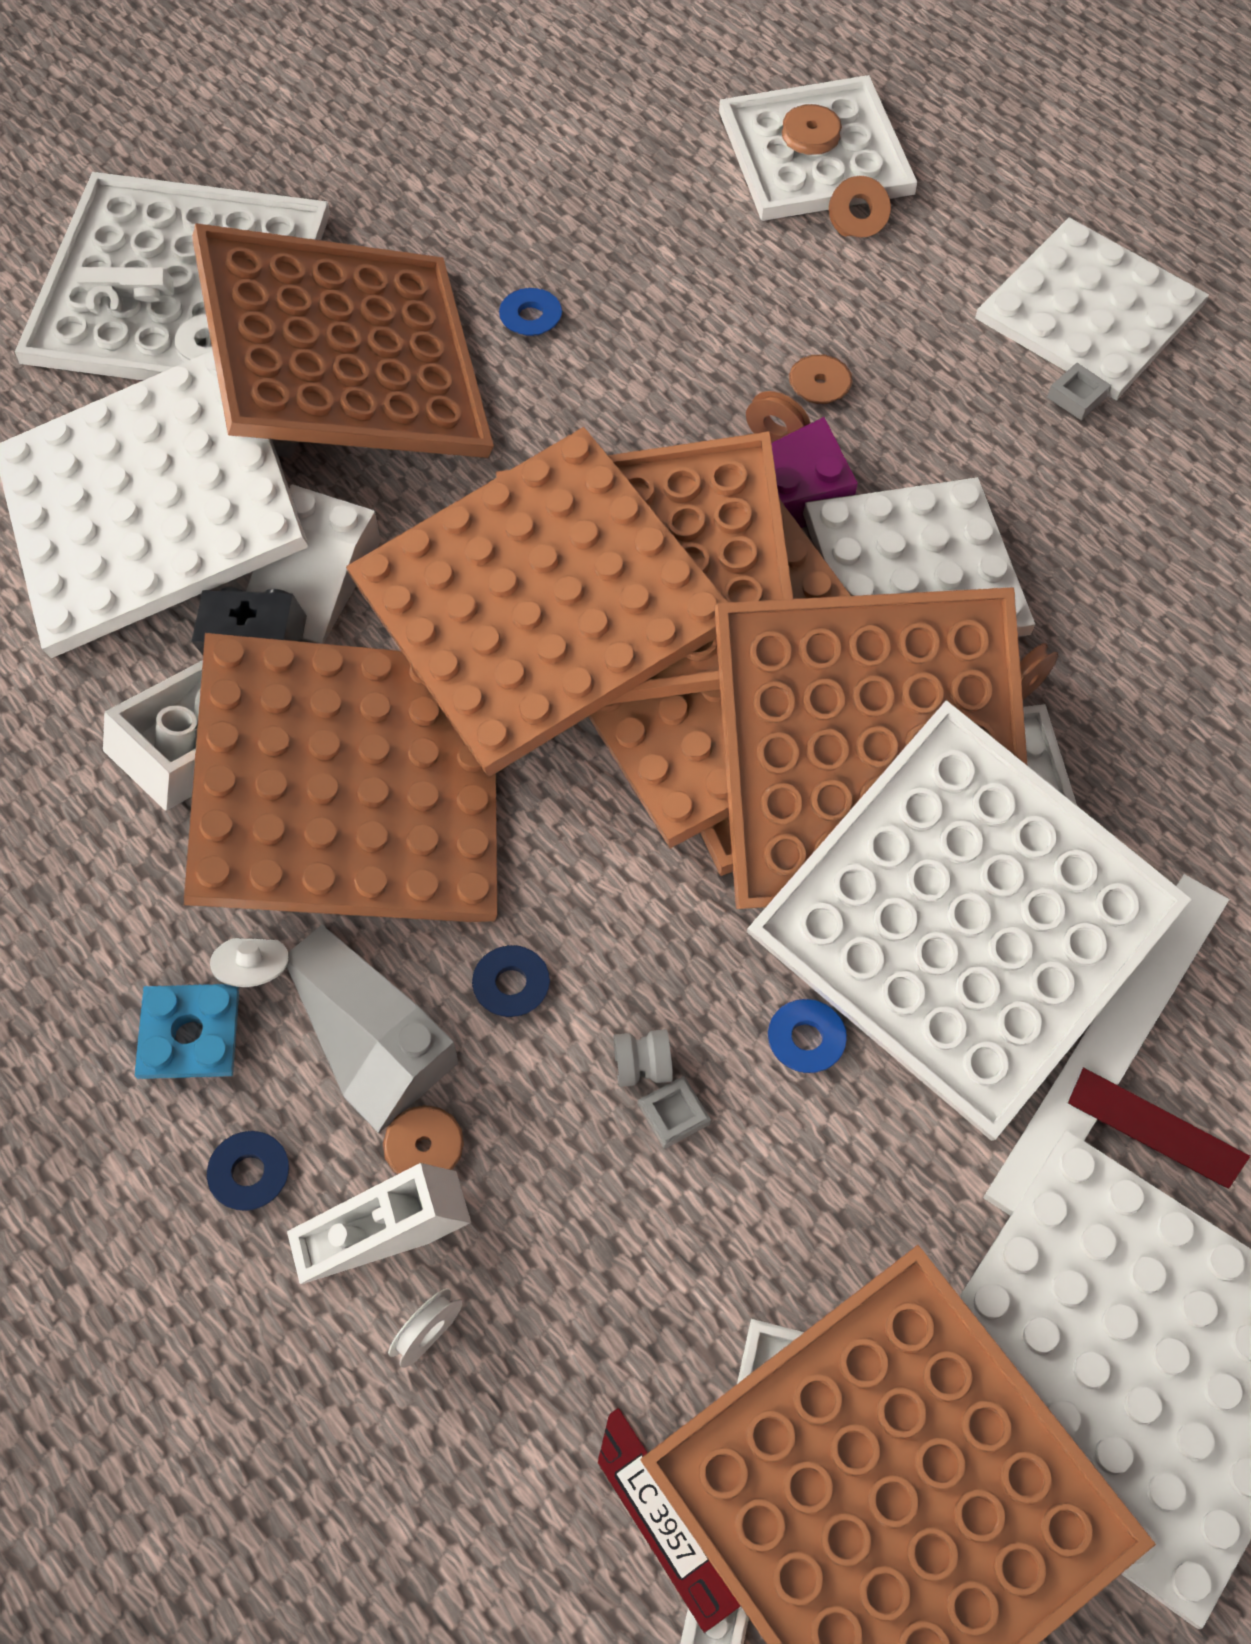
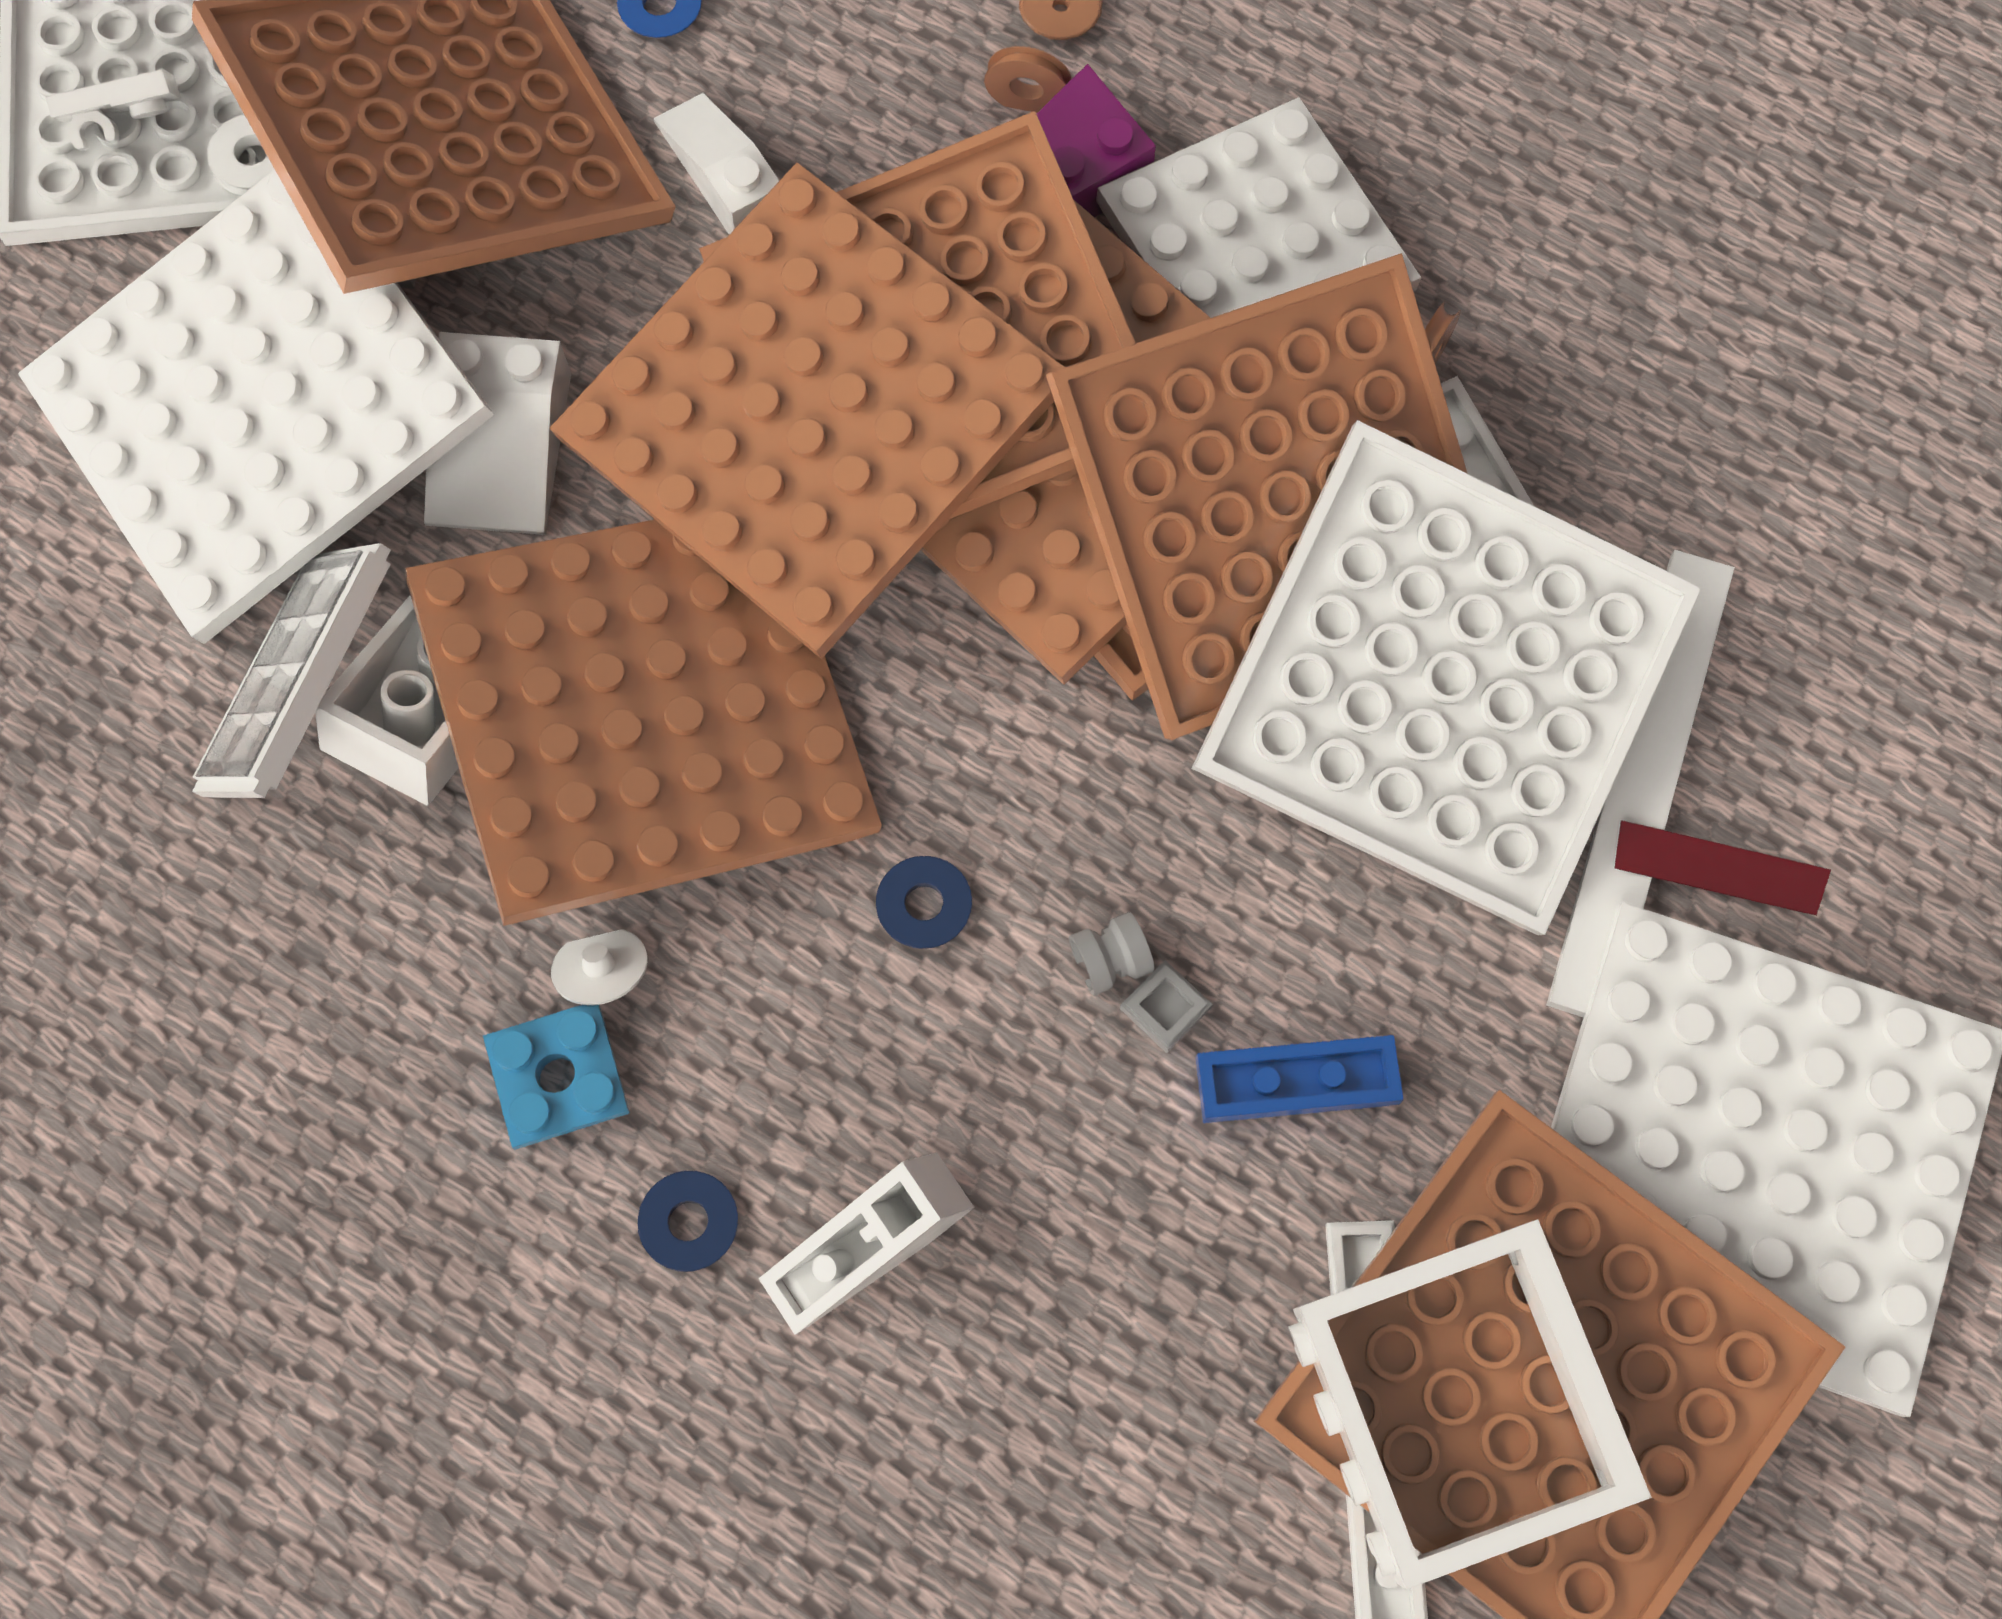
camera: 15 degrees left, 10 degrees up
black brick [192,587,307,655] -> none
light grey wedge [287,925,458,1134] -> none
nougat piece [383,1105,464,1175] -> none
white piece [388,1288,462,1368] -> none
sticker [597,1408,741,1633] -> none
blue piece [768,999,847,1073] -> none
none -> piece [192,543,391,798]
none -> white slope [653,93,779,234]
none -> blue plate [1195,1035,1404,1123]
none -> white window [1288,1219,1652,1590]

